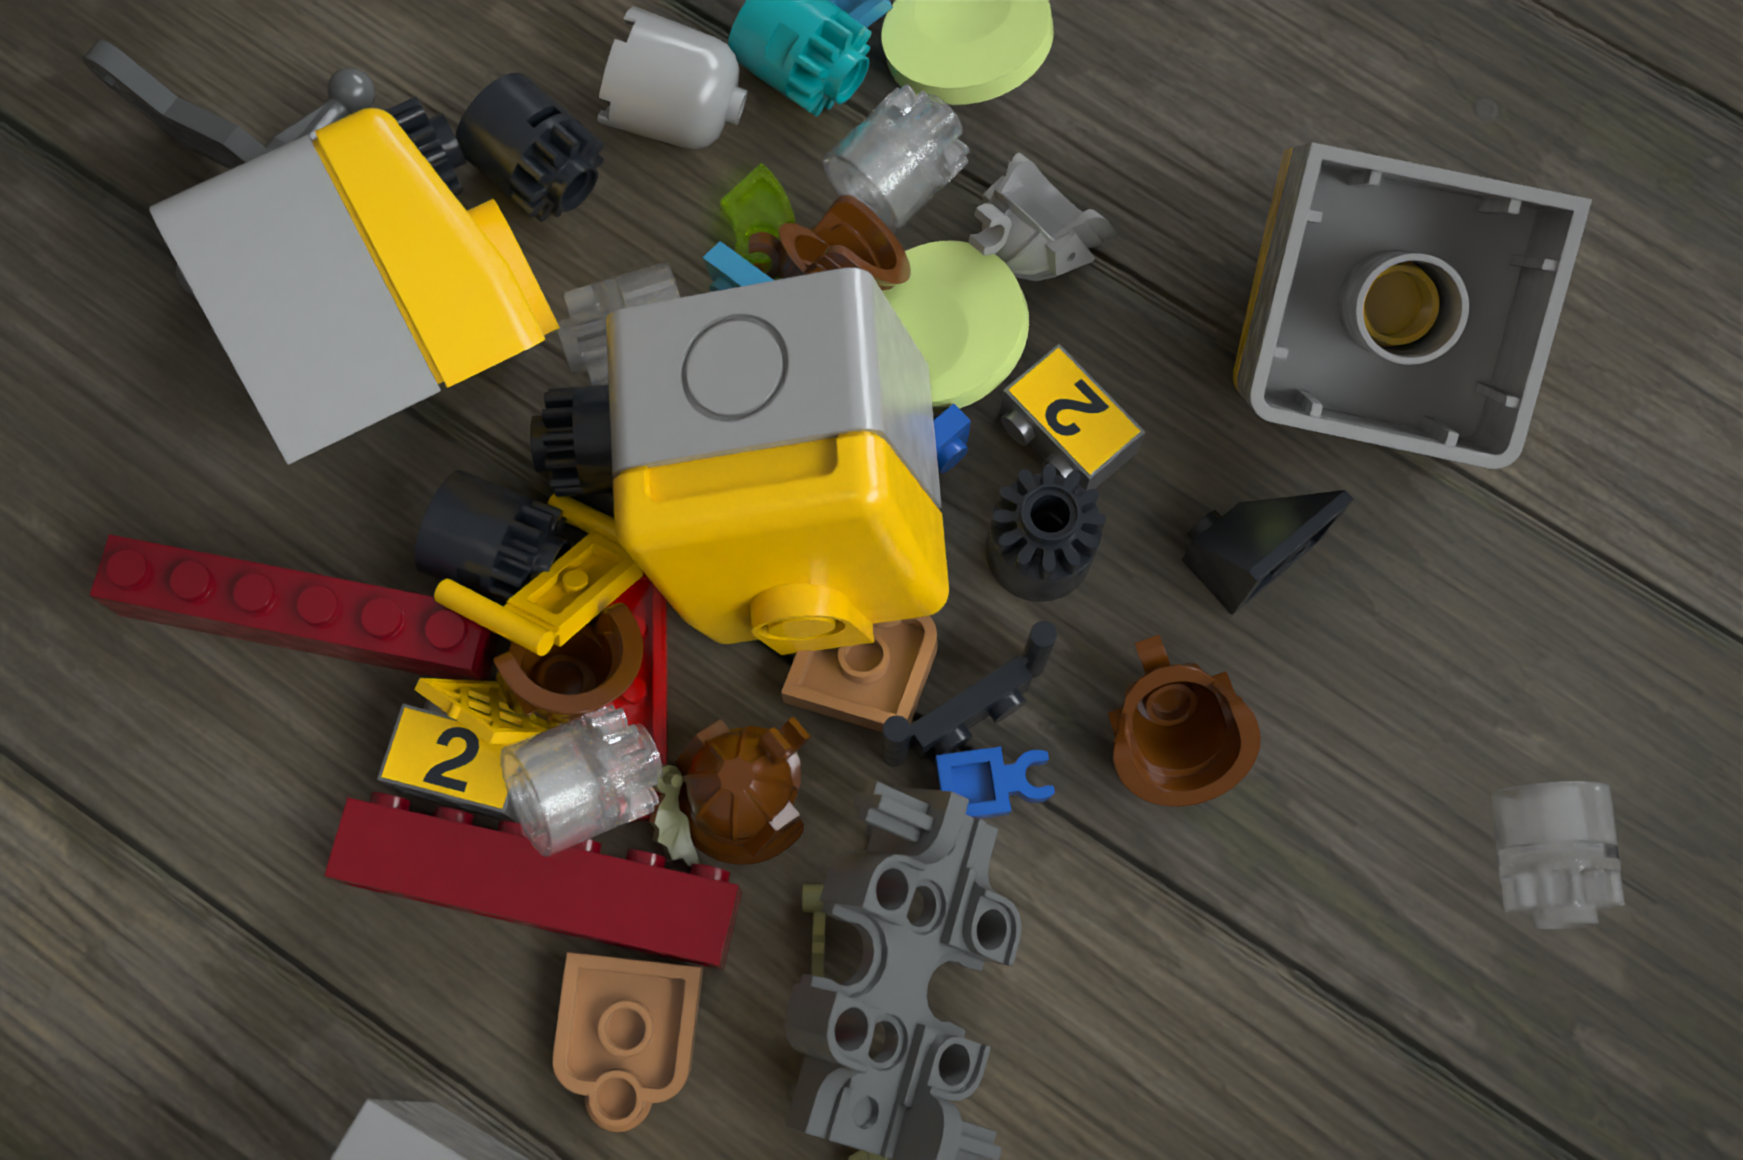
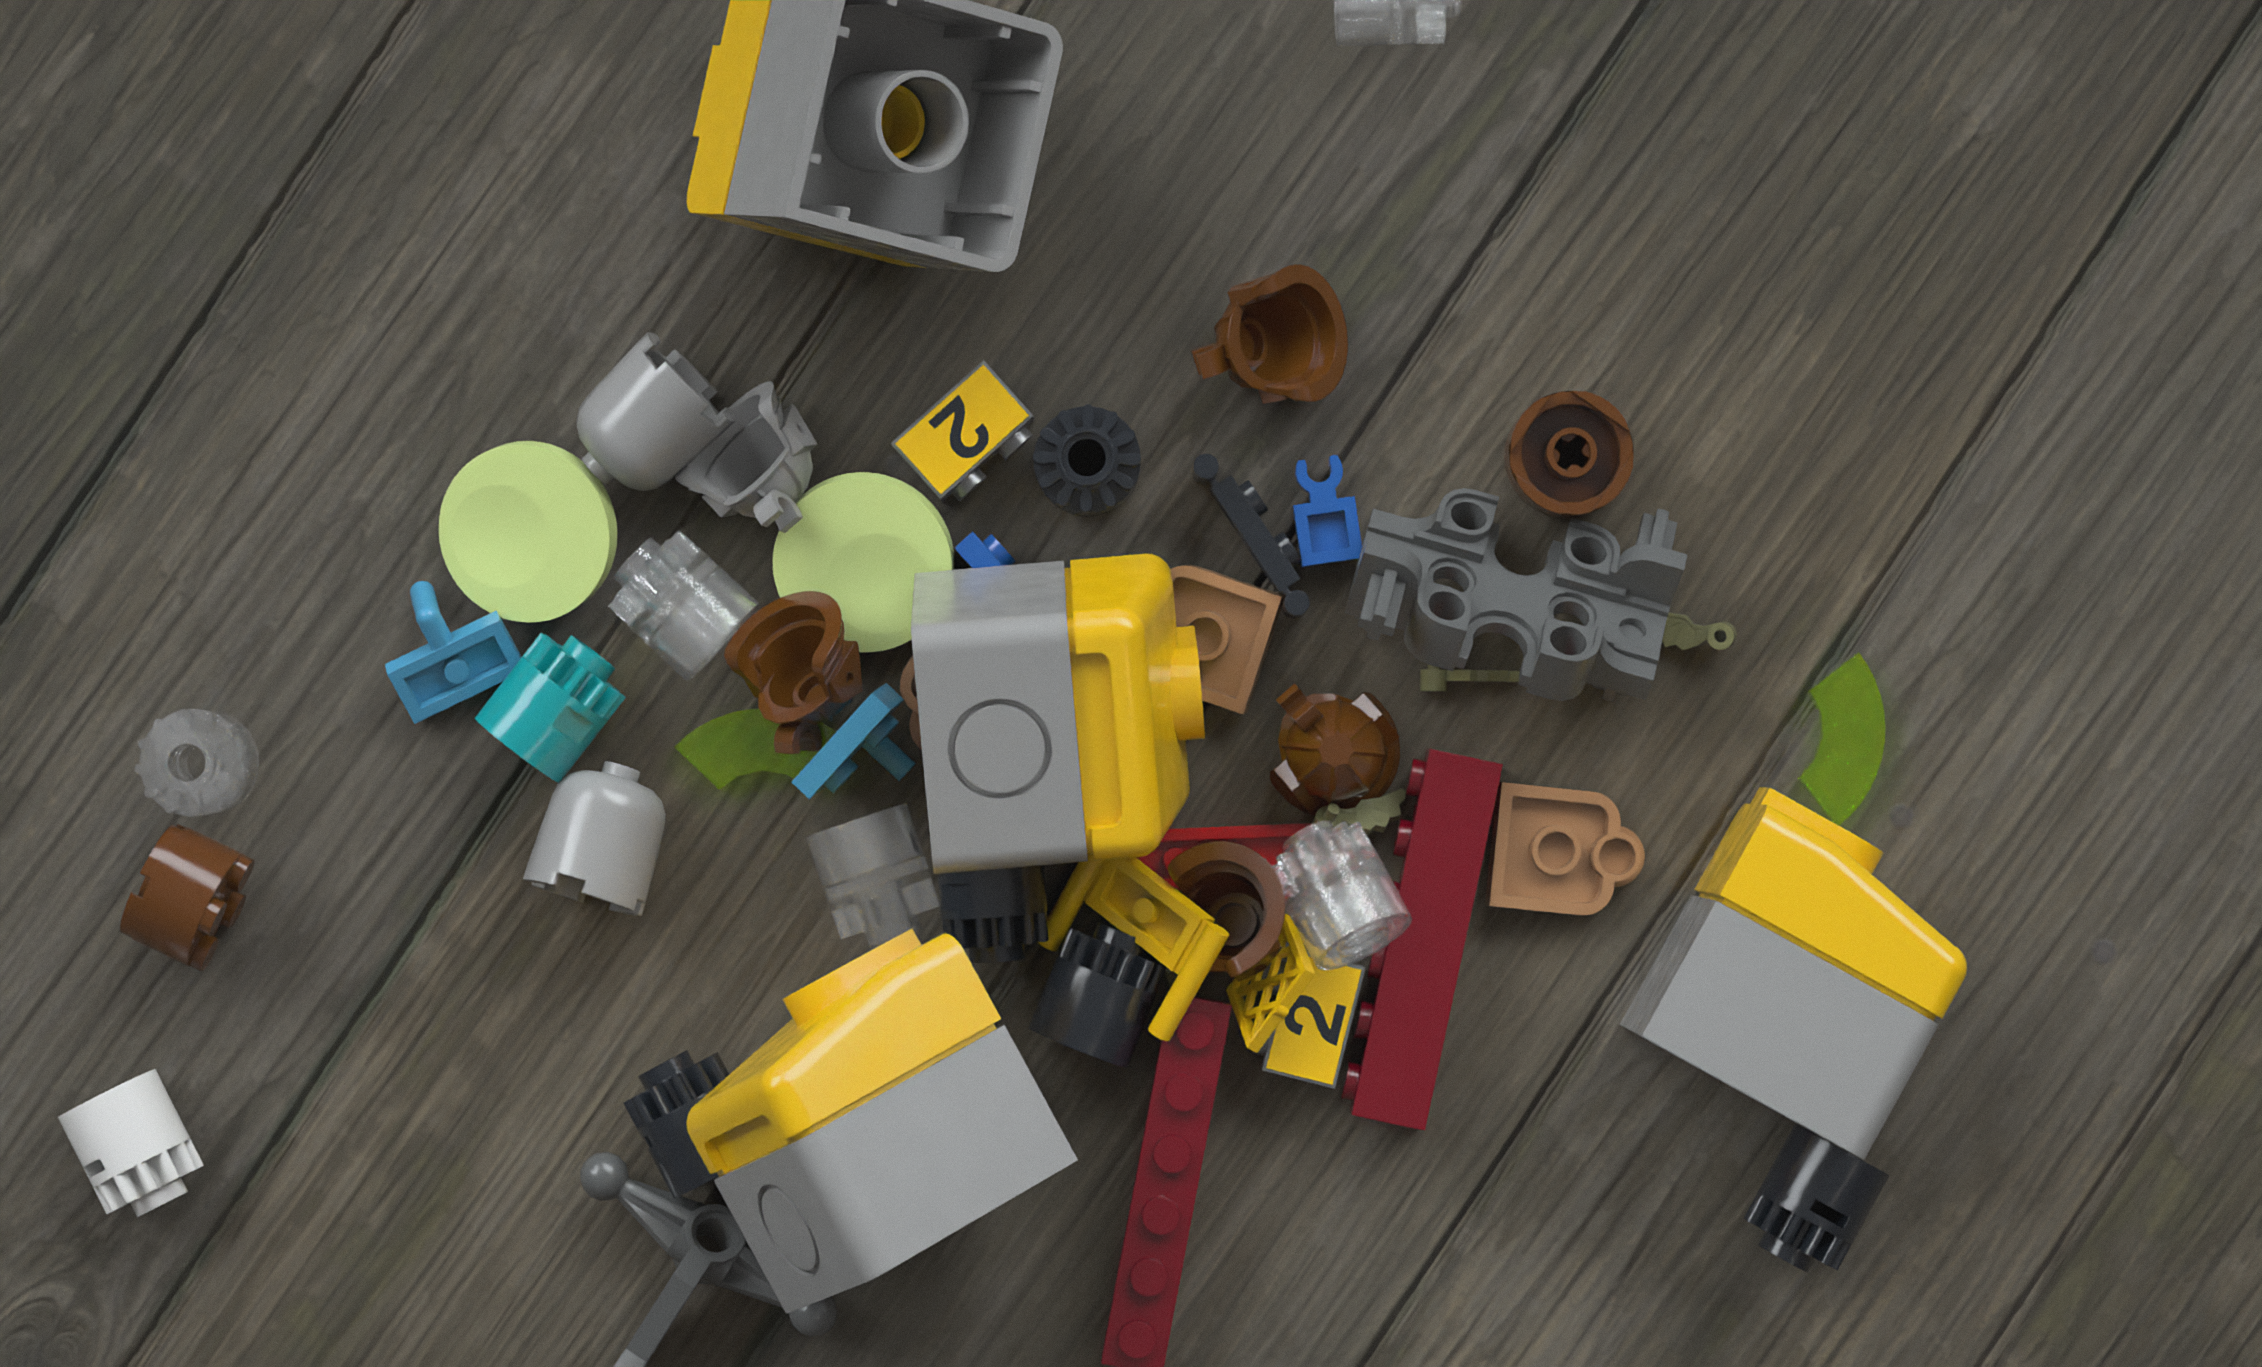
camera: 90 degrees left, 15 degrees up
black gear [455,73,604,222] -> none
black slope [1182,490,1354,616] -> none
none -> light grey cylinder [576,332,736,491]
none -> reddish brown brick [1505,391,1634,518]

